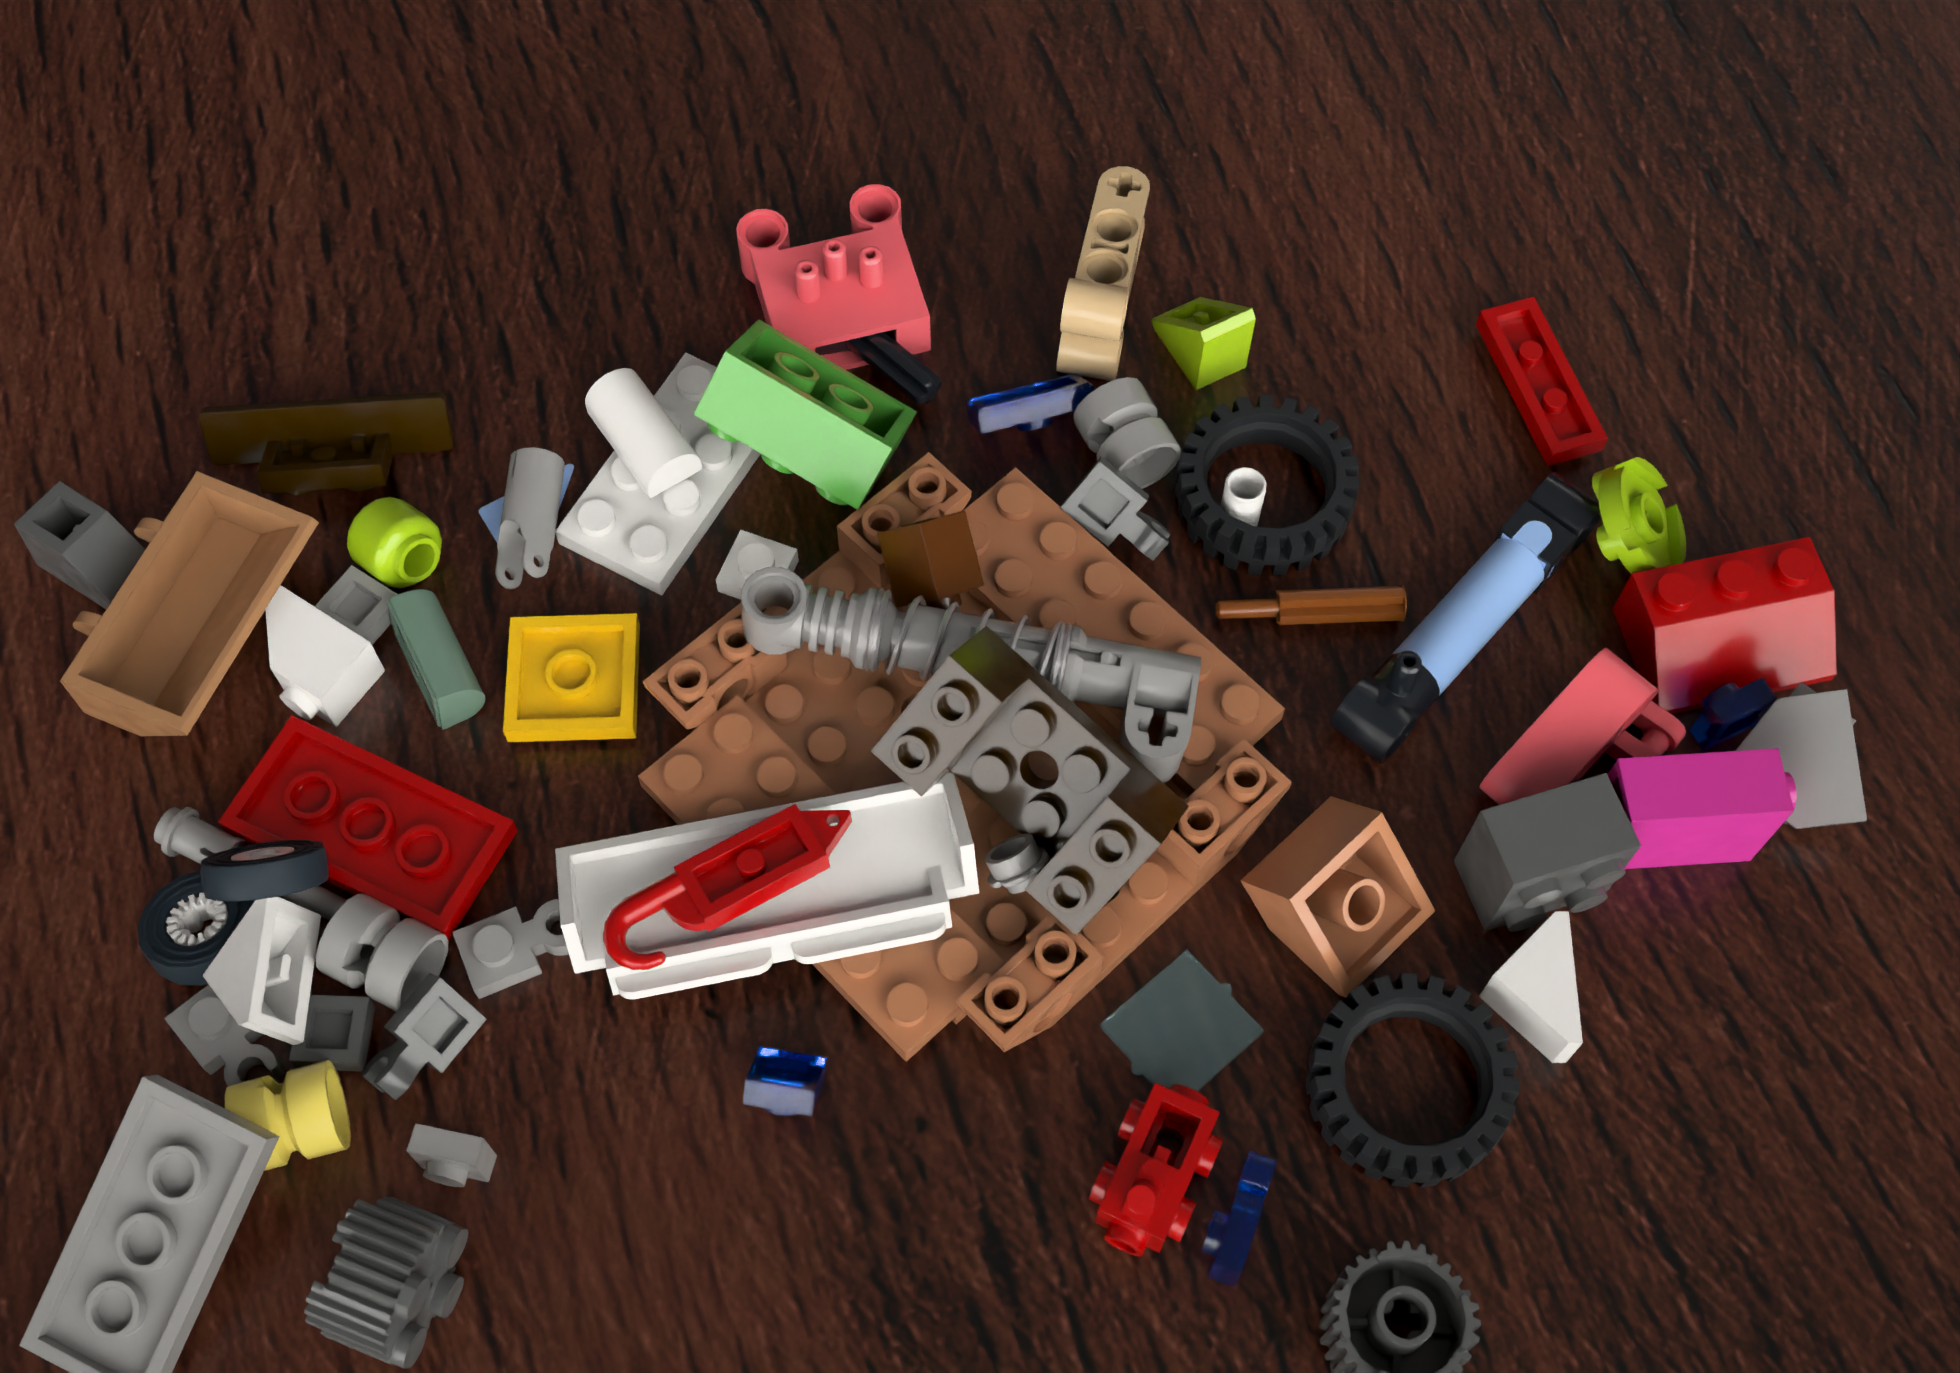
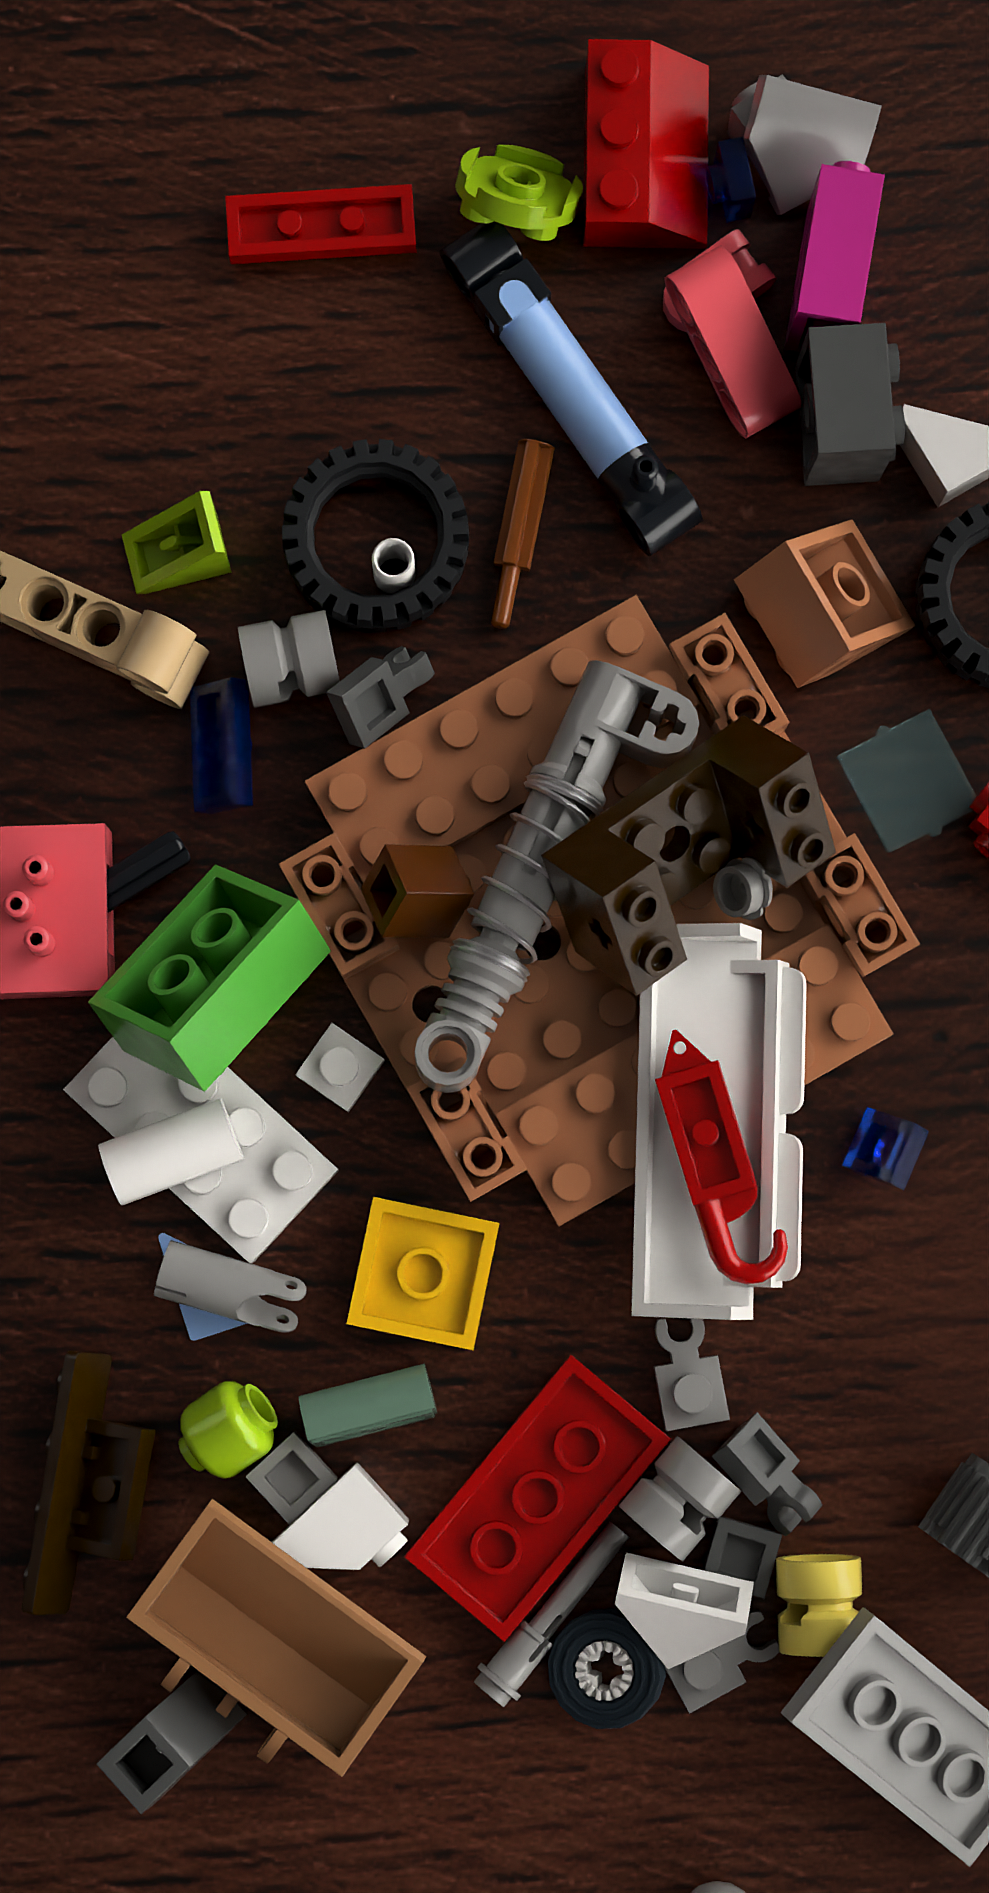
camera: 80 degrees left, 20 degrees up
black bush [200,840,329,901] -> none
light grey plate [406,1123,497,1187] -> none

